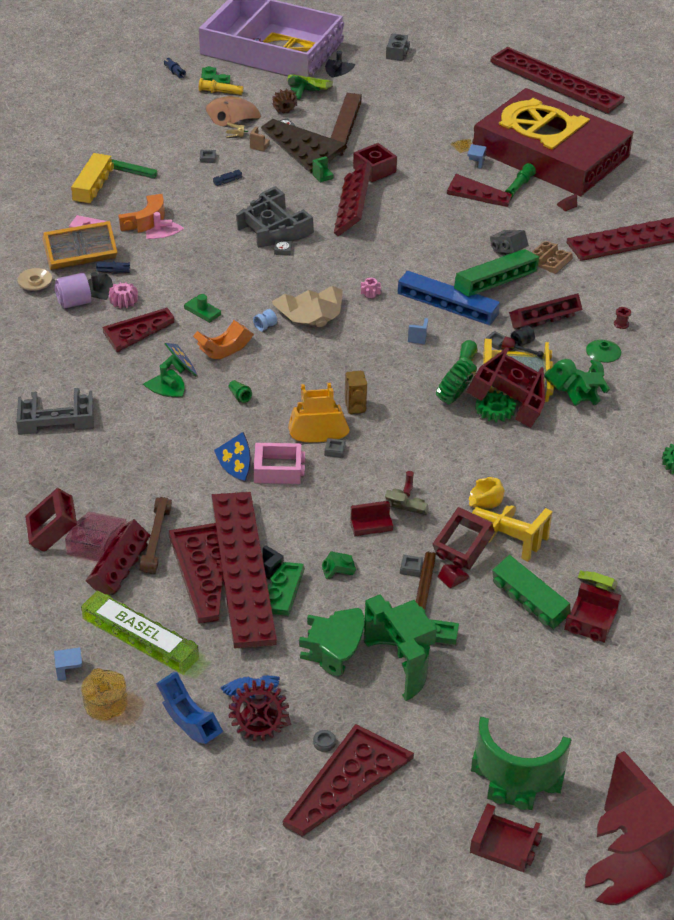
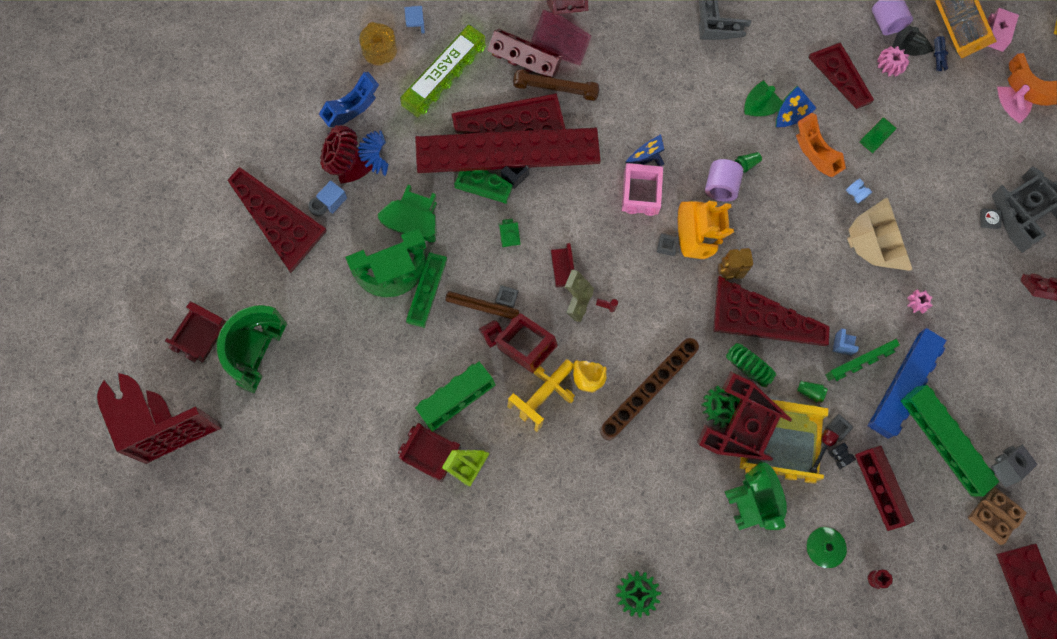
camera: 90 degrees right, 30 degrees up
none -> medium blue panel [316,180,347,214]
none -> reddish brown beam [600,338,699,440]
none -> lavender piece [705,159,743,202]
none -> dark red wing [713,276,830,346]
none -> green plate [825,339,900,382]

